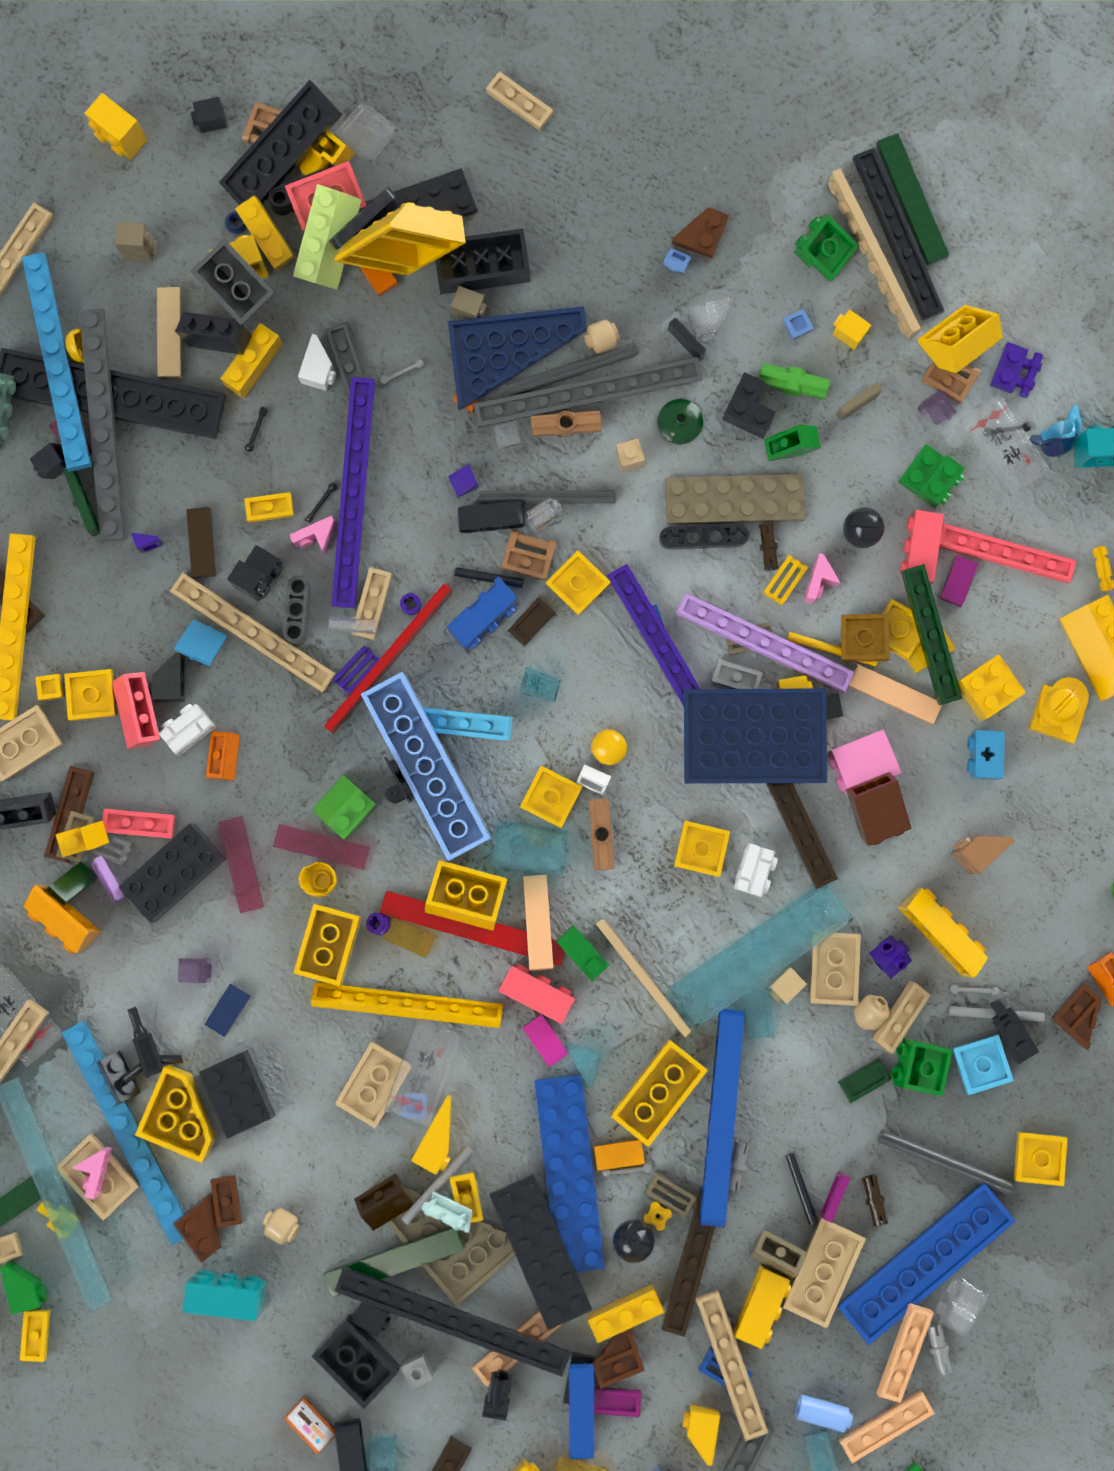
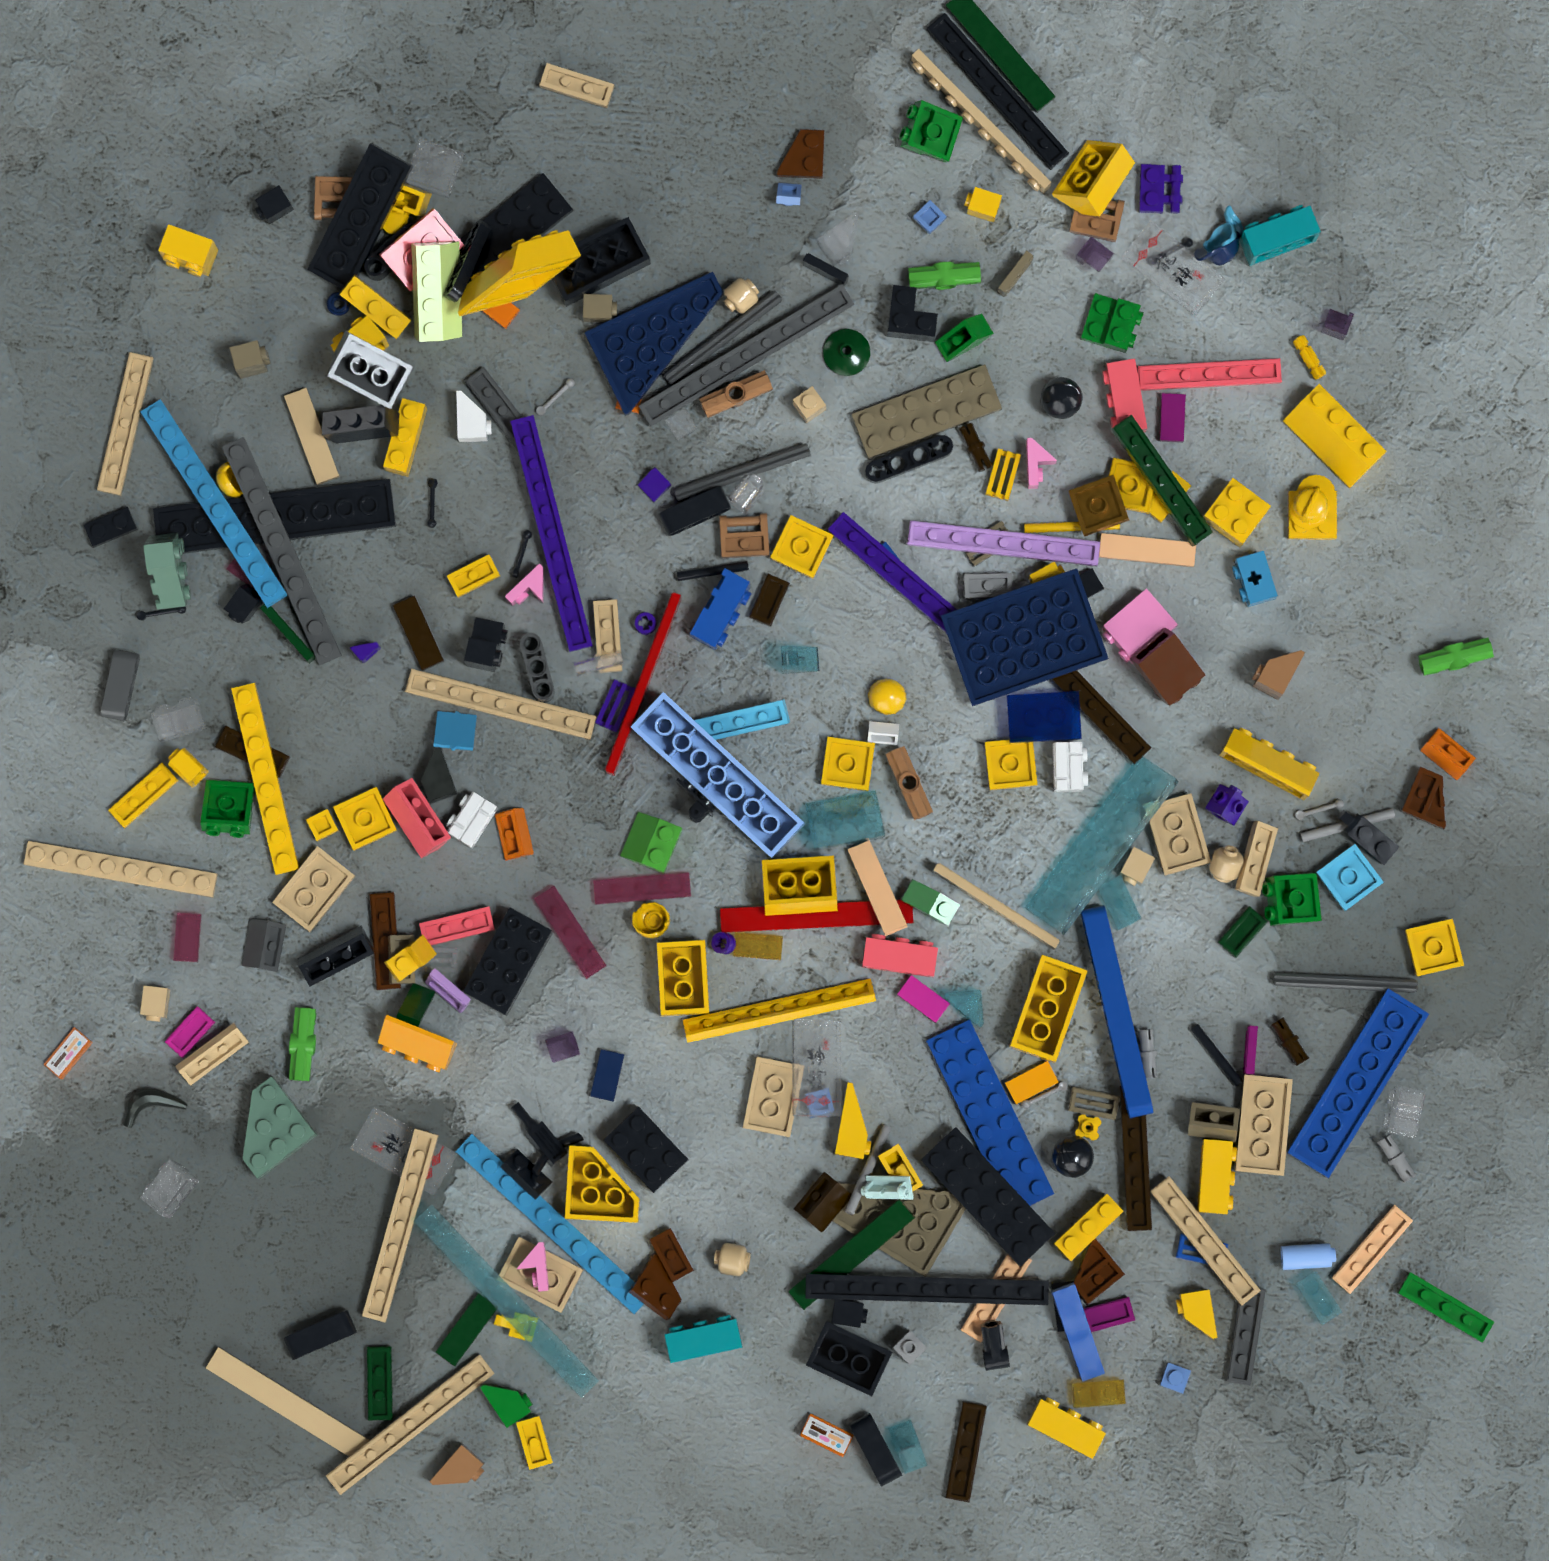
camera: 15 degrees left, 0 degrees up
light nougat tile [876,1303,934,1403] -> none
none -> clear blue tile [1007,691,1082,744]

